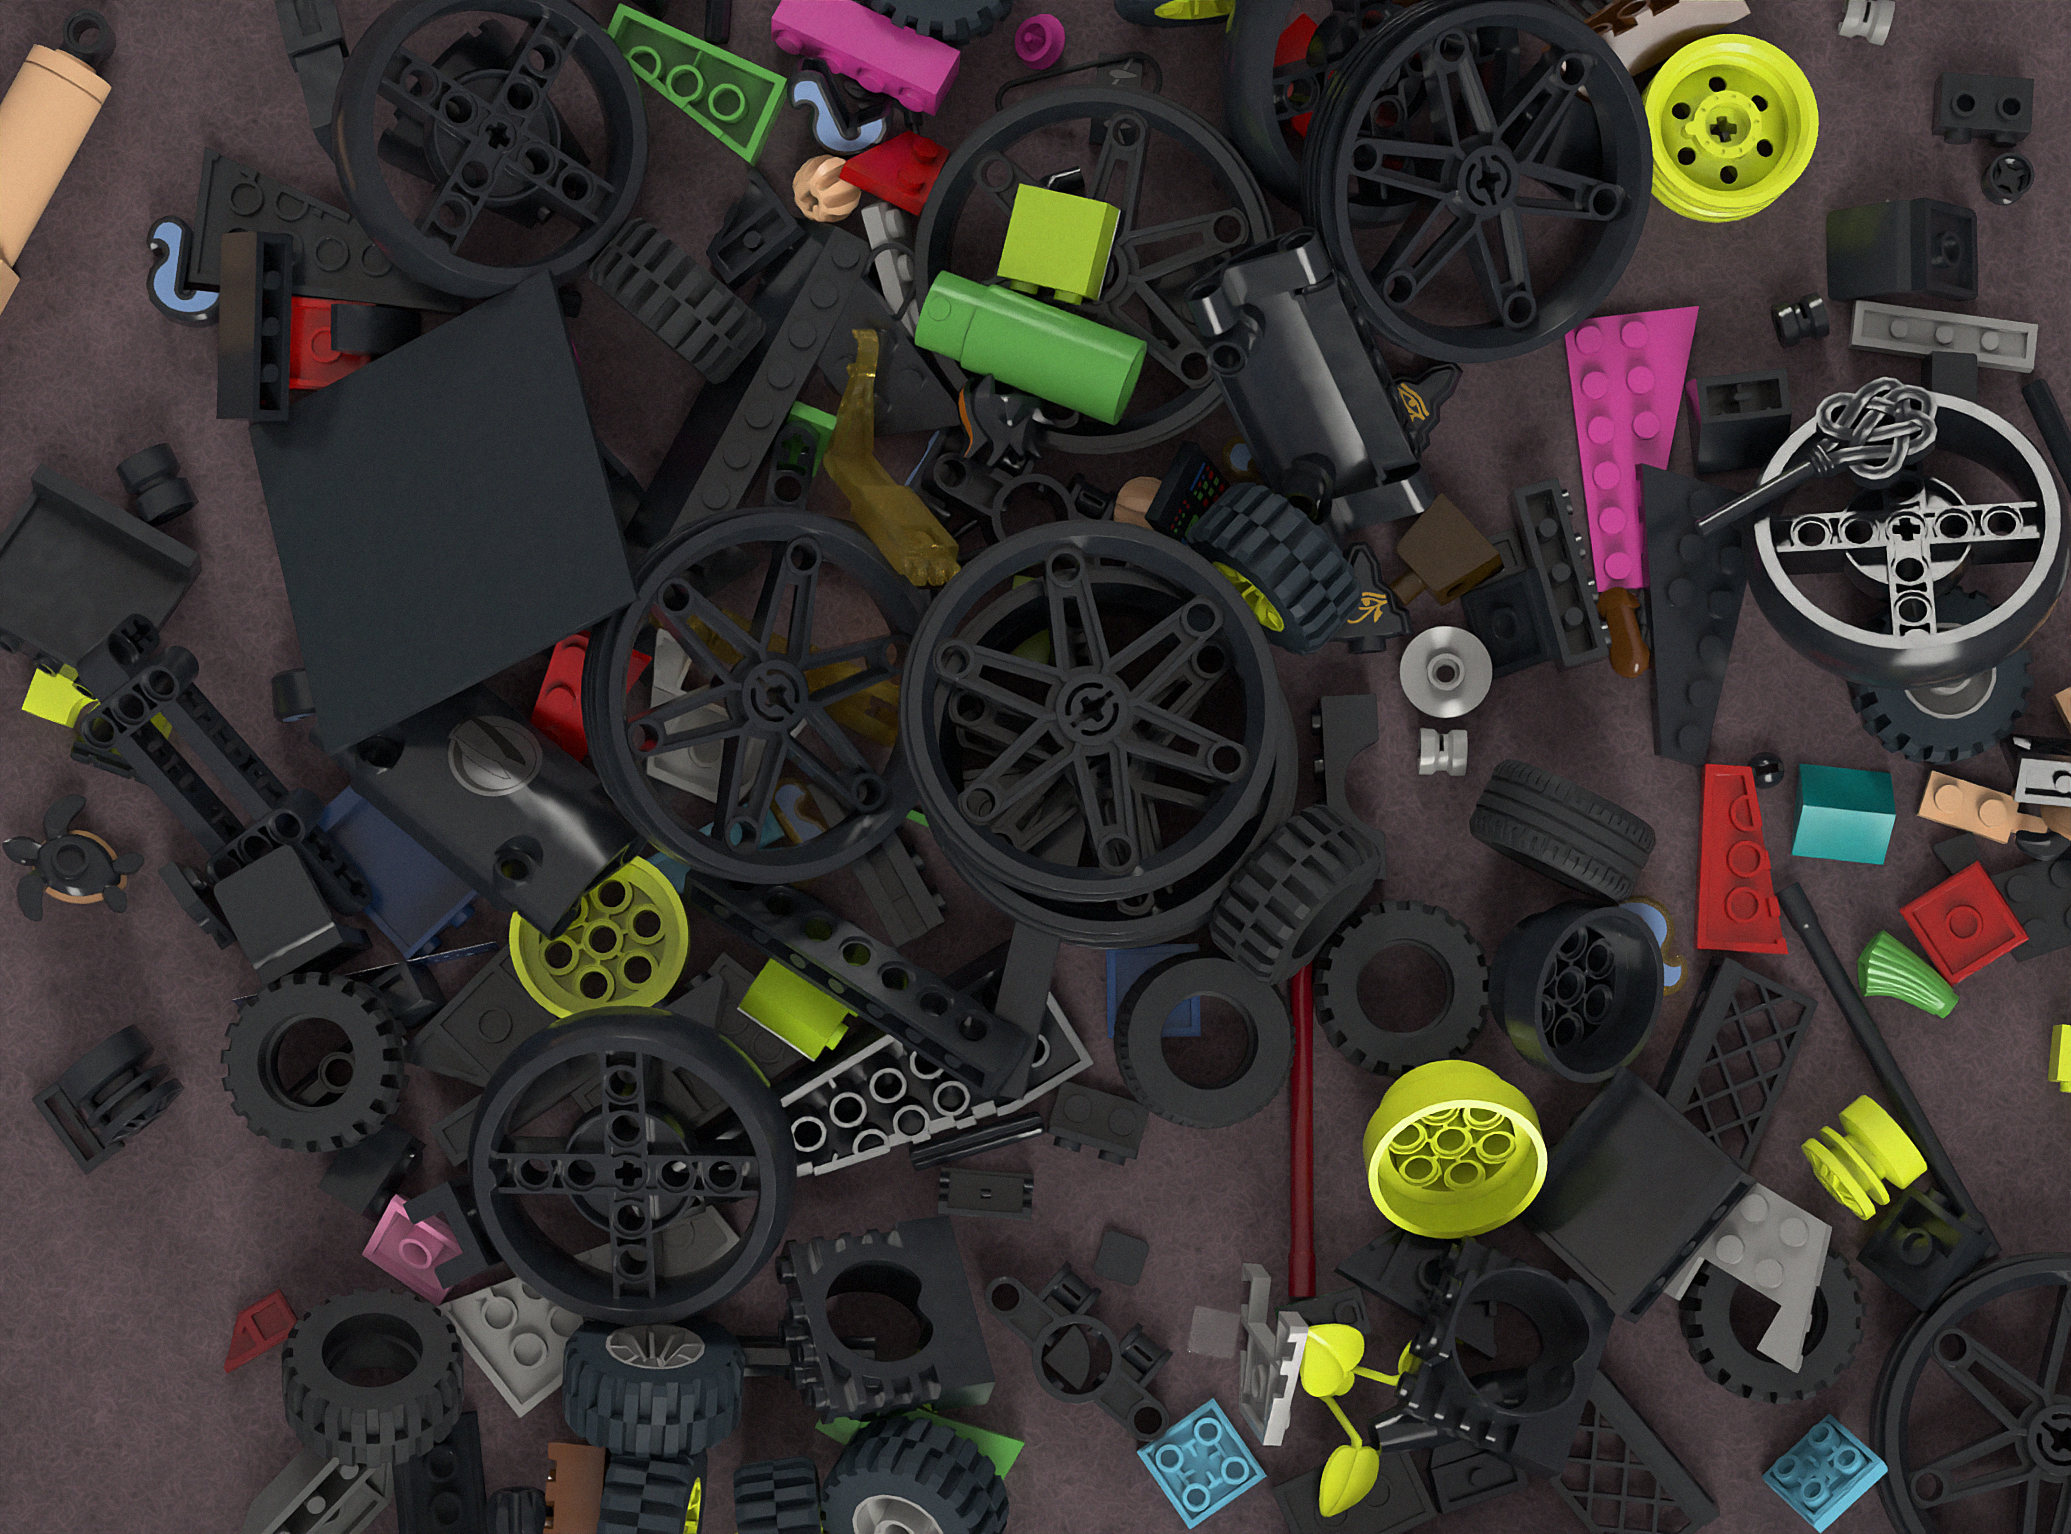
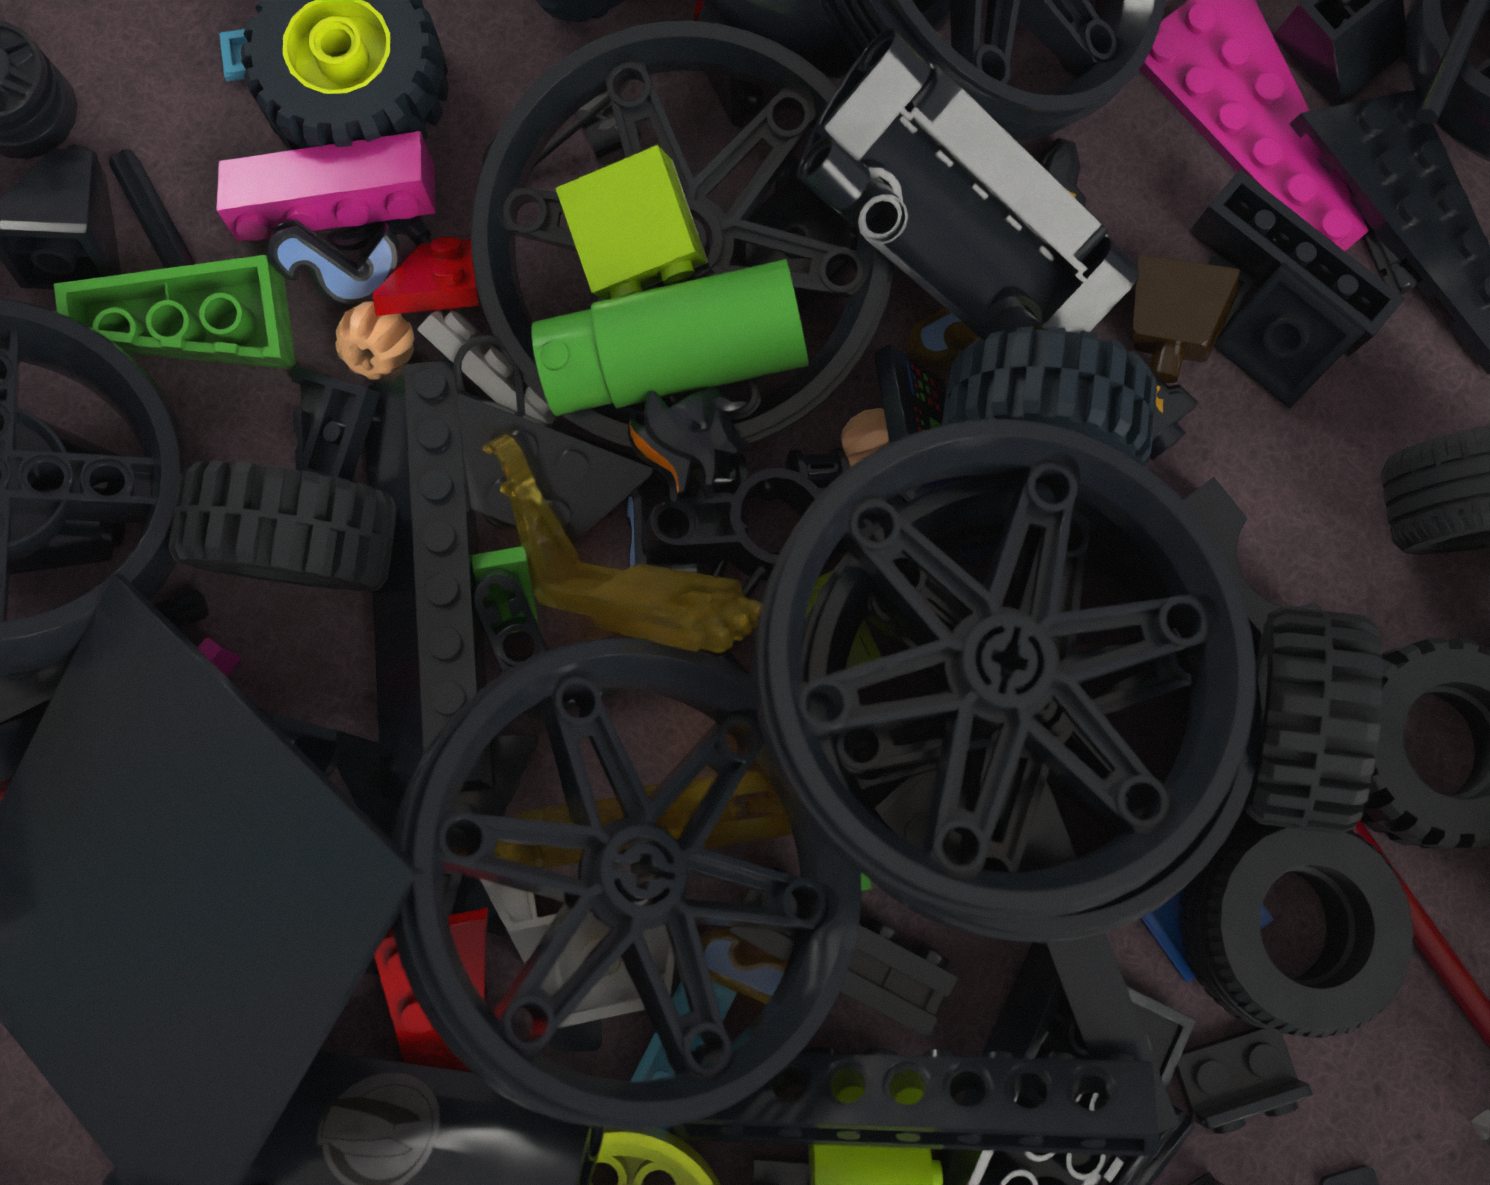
camera: 30 degrees left, 5 degrees down
dark pink hat [1015,14,1066,70] -> none
light grey dish [1400,626,1492,718] -> none
light grey wheel [1417,728,1468,776] -> none
reddish brown piece [1596,587,1650,679] -> none

